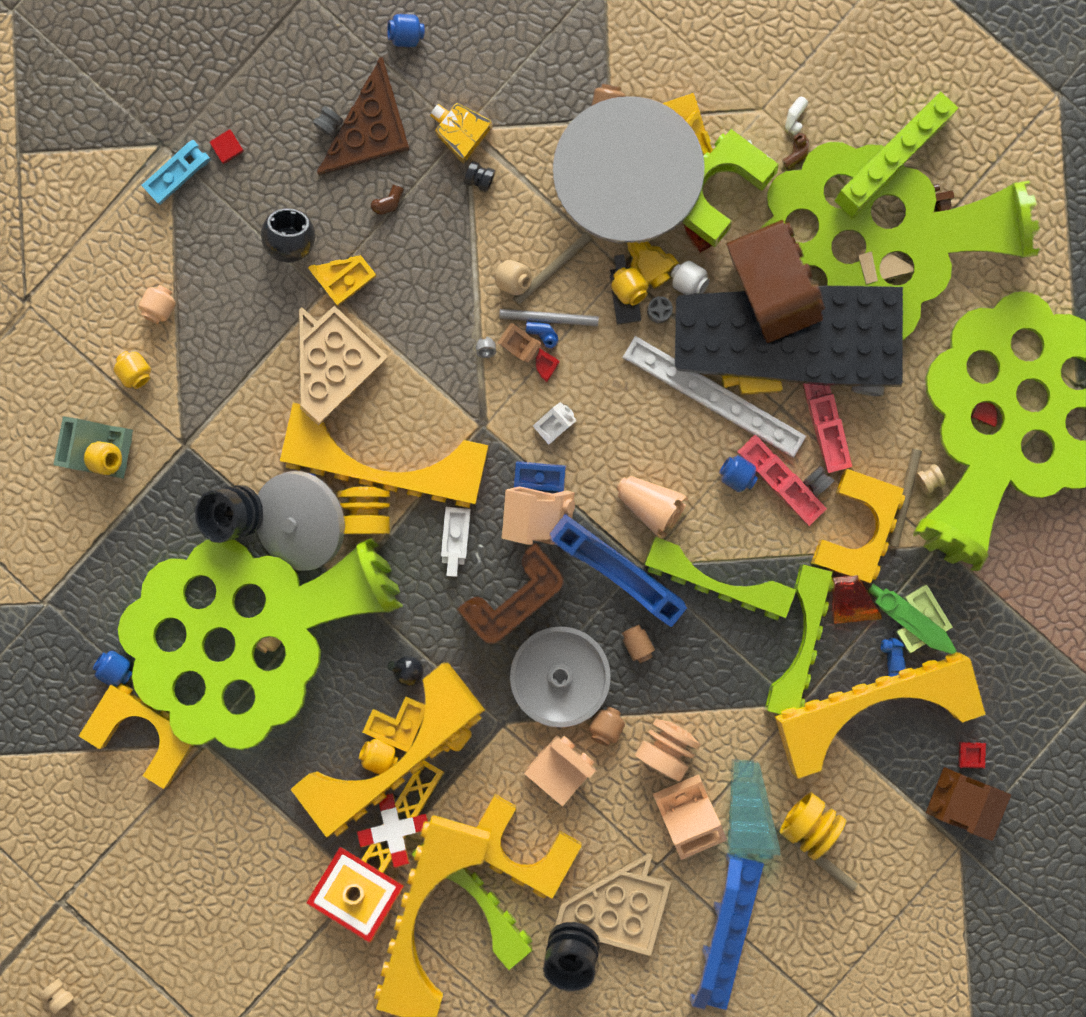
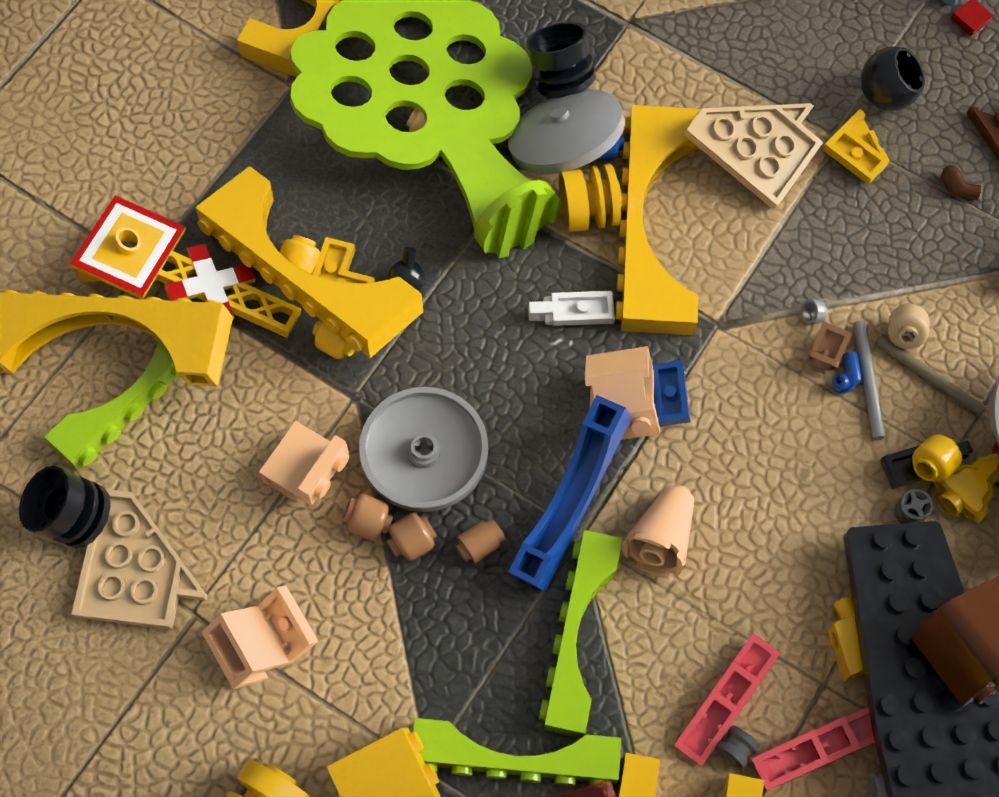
camera: 80 degrees right, 20 degrees down
reddish brown windscreen [457,543,563,643] -> none
yellow arch [476,794,582,899] -> none
white bracket [533,402,576,444] -> none
red tile [535,348,560,382] -> none
white tile [623,336,806,458] -> none
light nougat wheel [635,718,701,781] -> none
white head [671,261,709,295] -> none
blue plate [690,853,764,1010] -> none
blue head [719,455,758,492] -> none
clear light blue slope [727,759,780,859] -> none
none -> medium nougat head [386,513,437,562]

